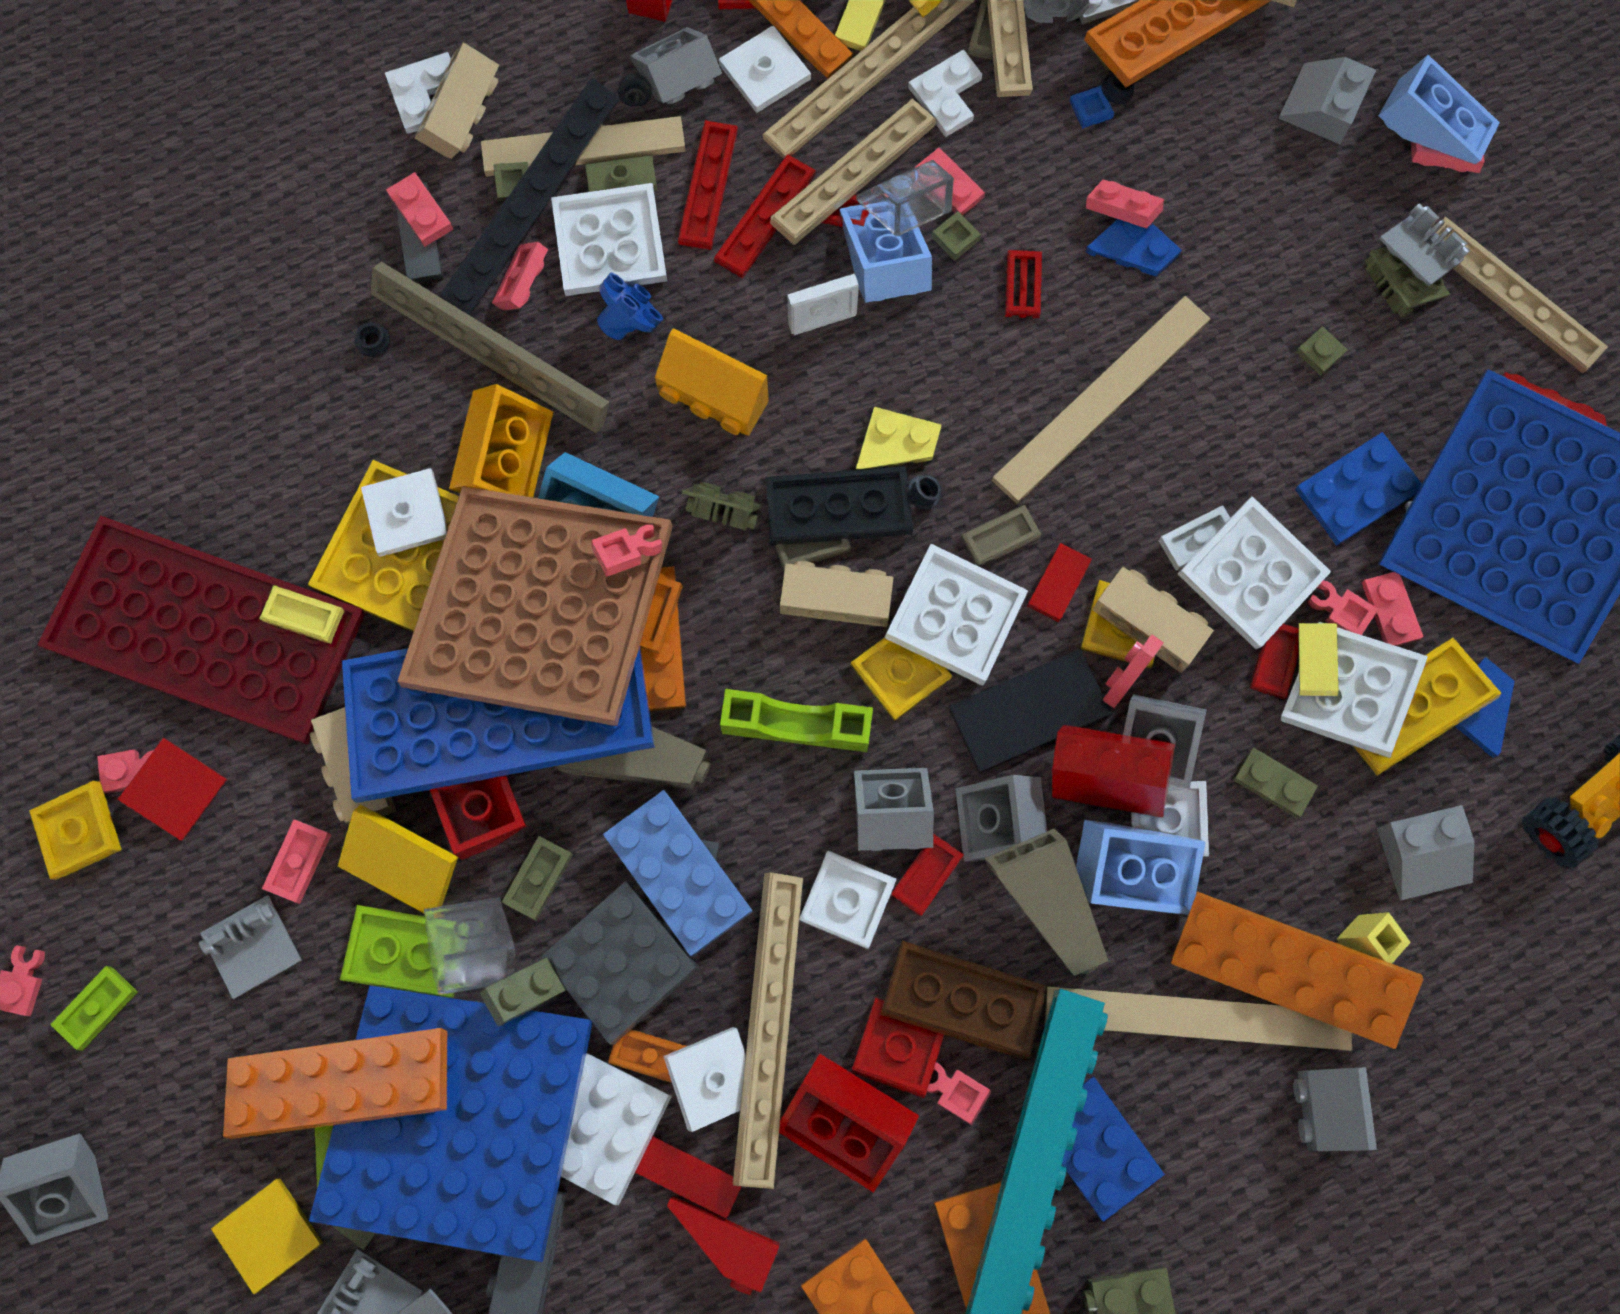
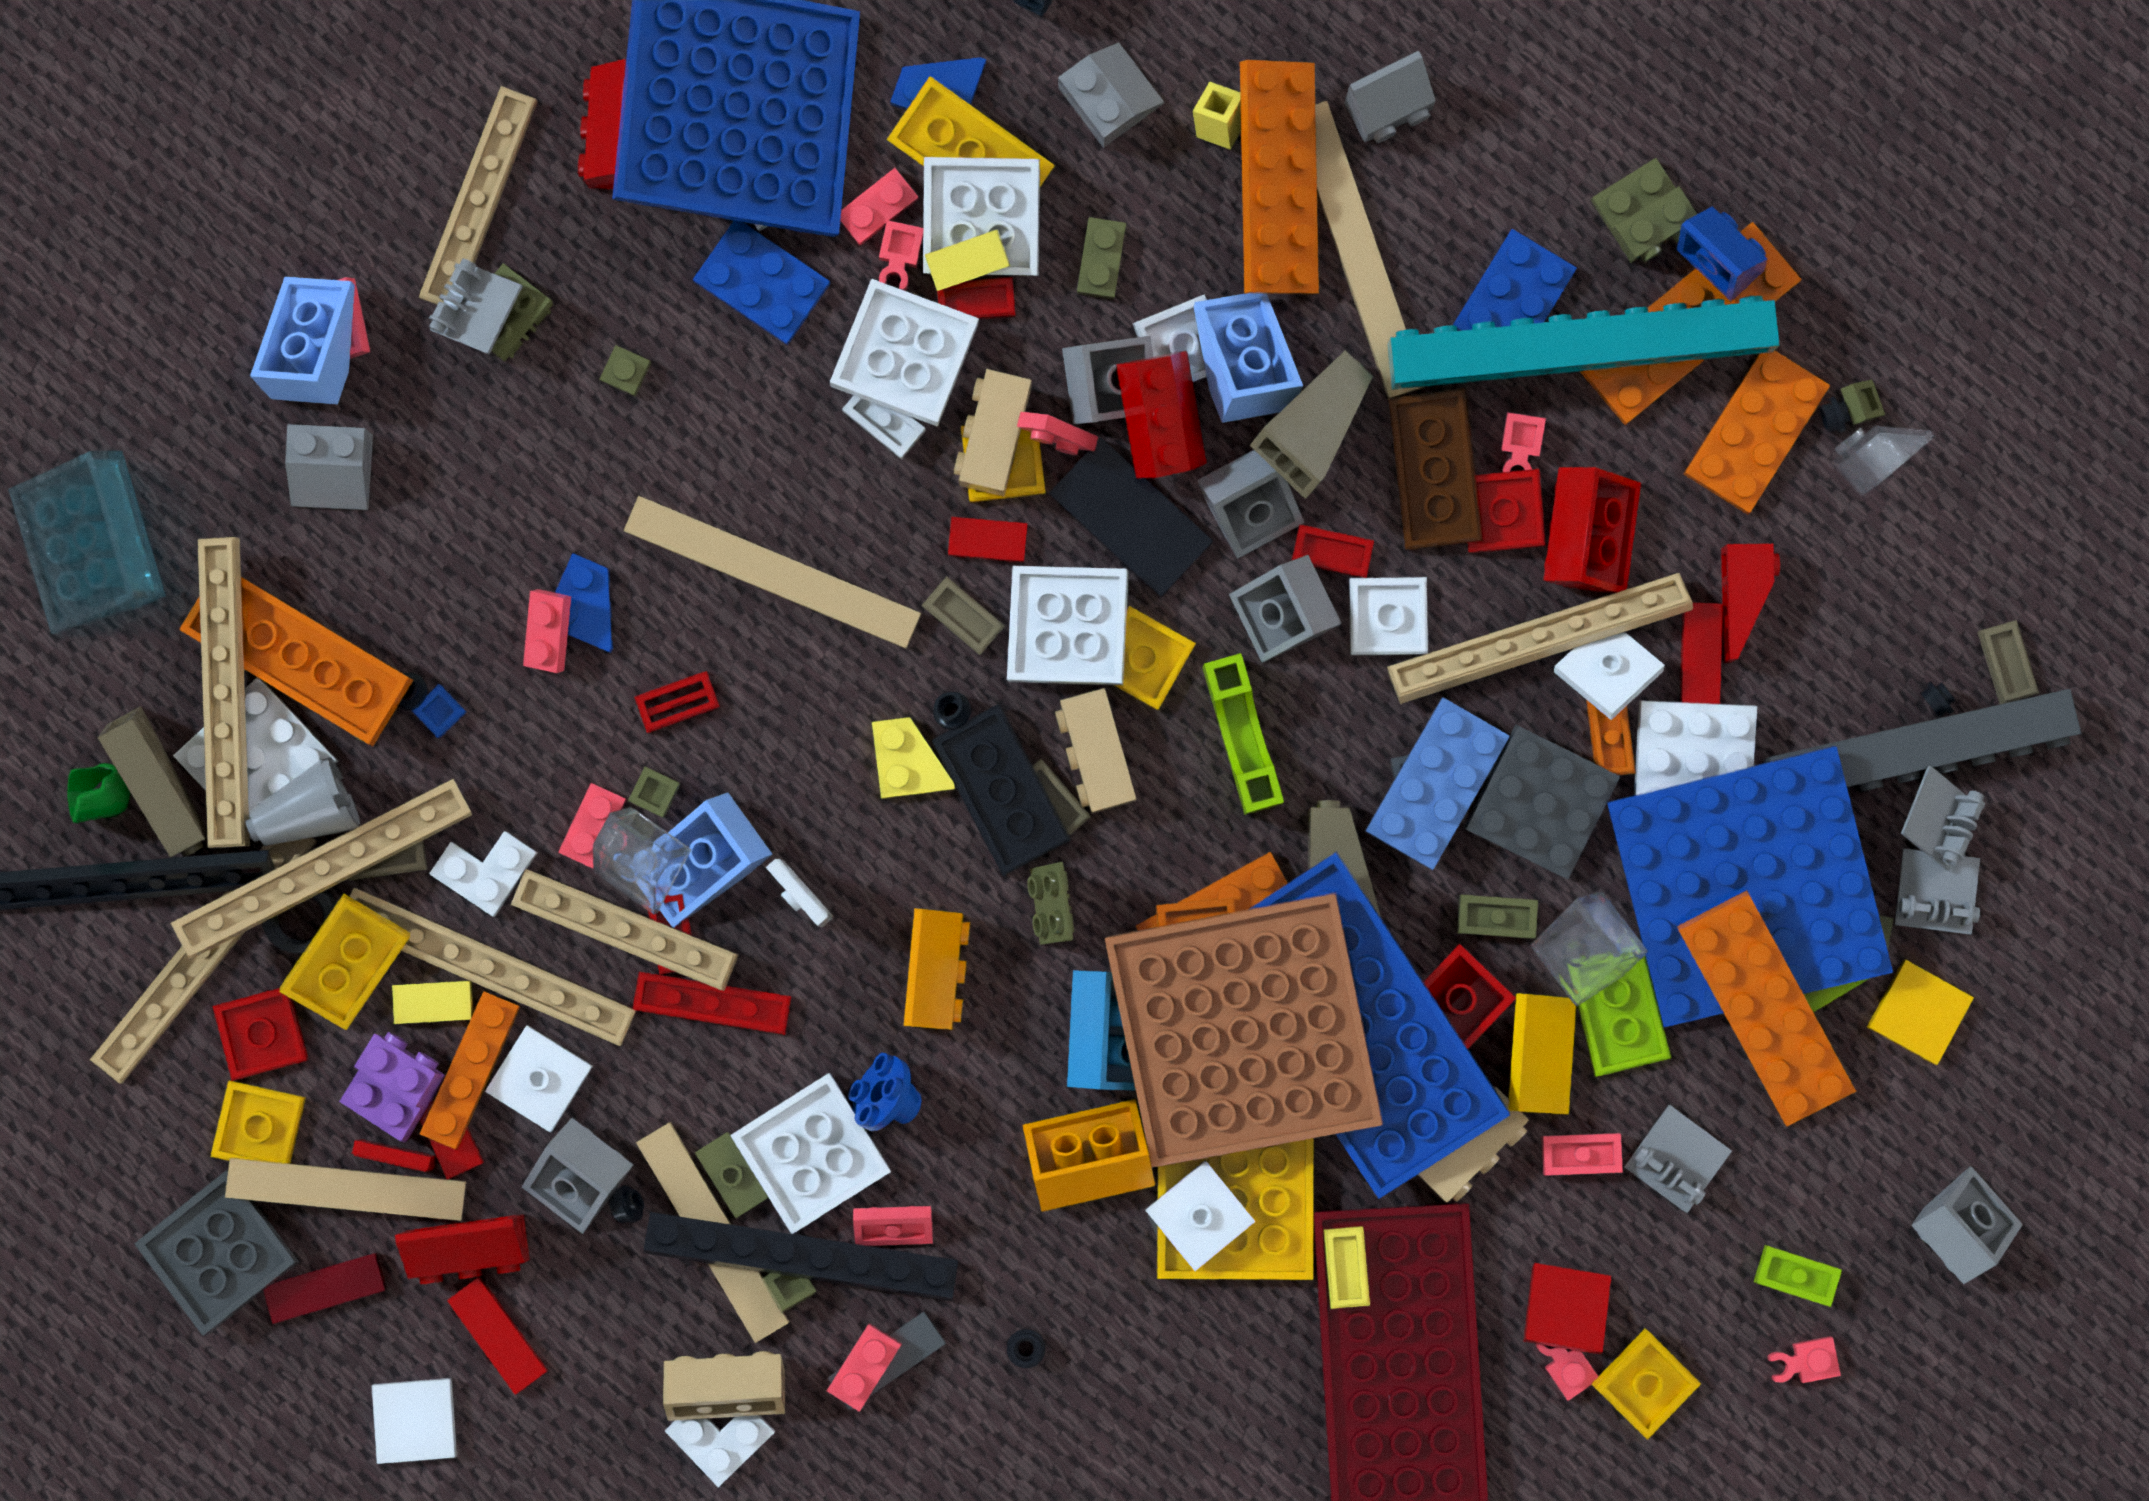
camera: 115 degrees left, 10 degrees up
dark tan plate [371,261,609,433] -> none
olive plate [480,958,565,1027] -> none
coral plate [591,525,662,577] -> none
red tile [678,120,738,250] -> none

